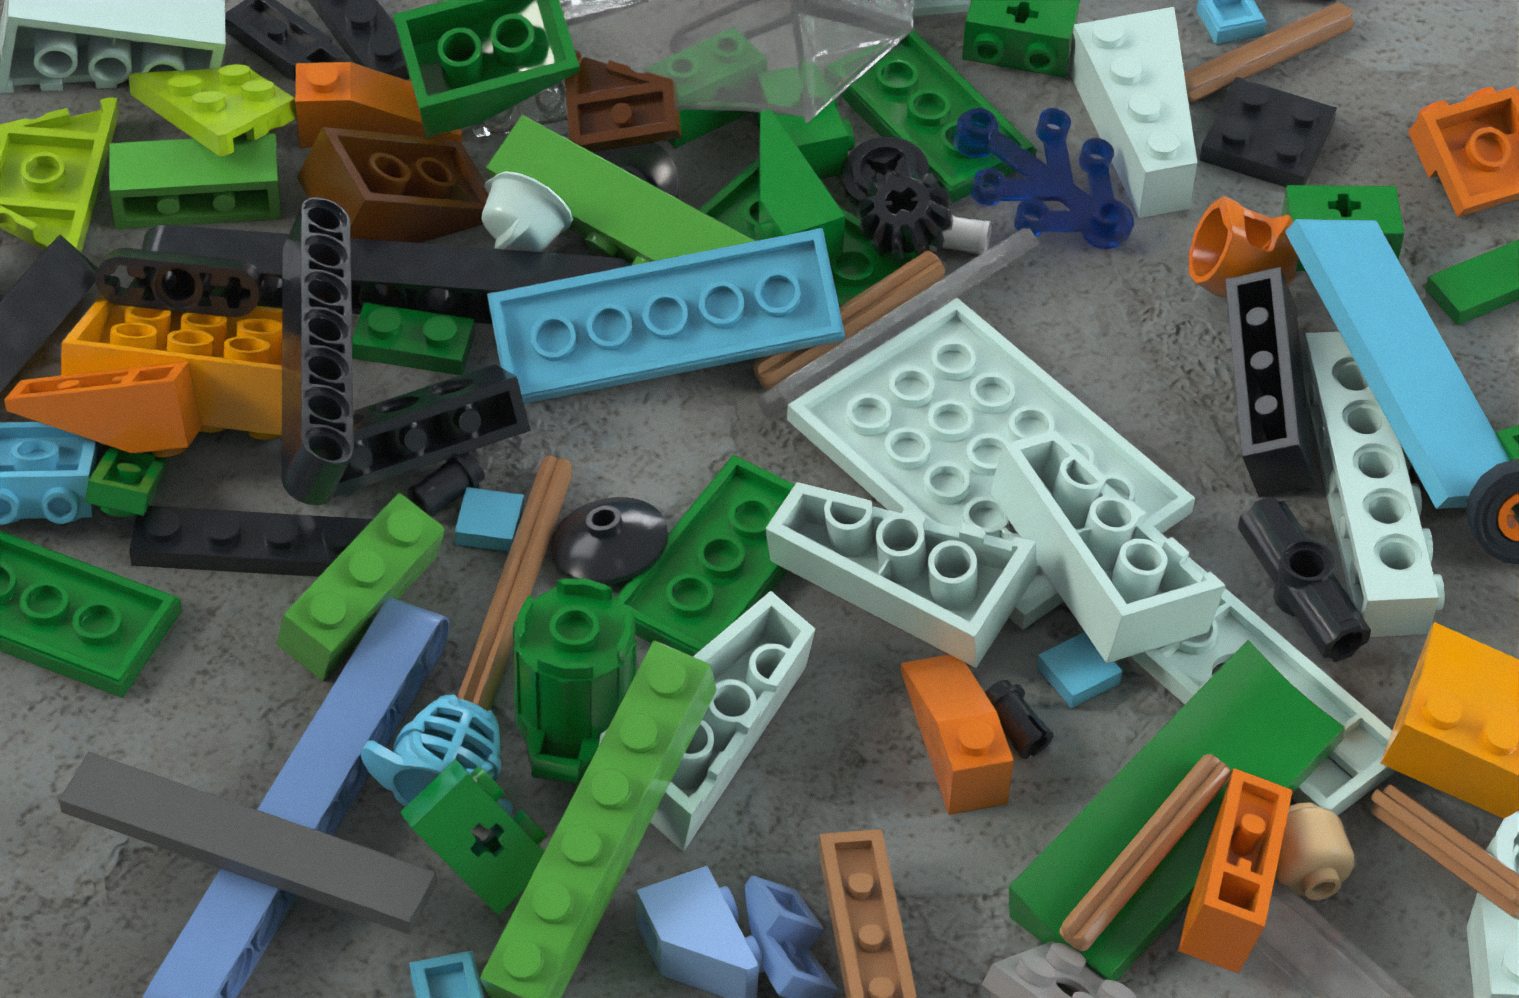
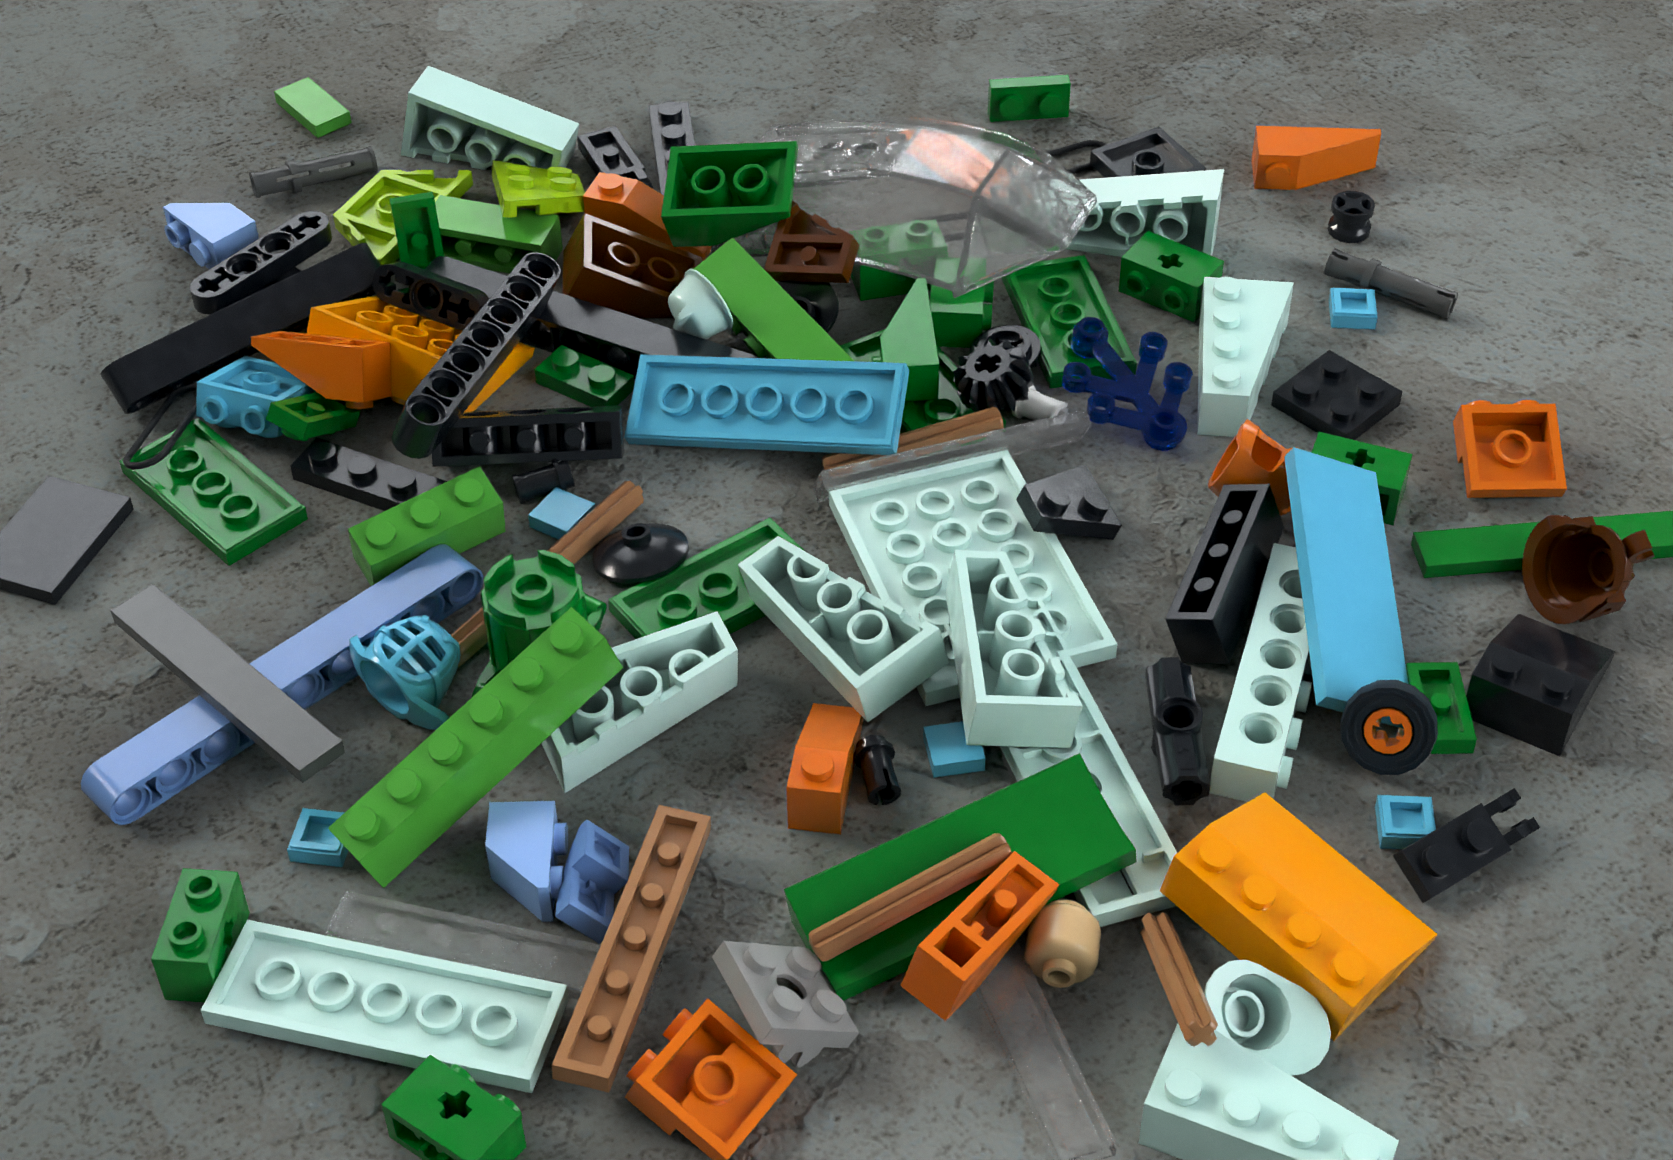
camera: 25 degrees right, 5 degrees down
green brick [400,759,548,915] -> none
medium nougat axle [1184,2,1354,103] -> none
none -> green plate [389,192,444,269]
none -> black wing [1016,465,1122,540]

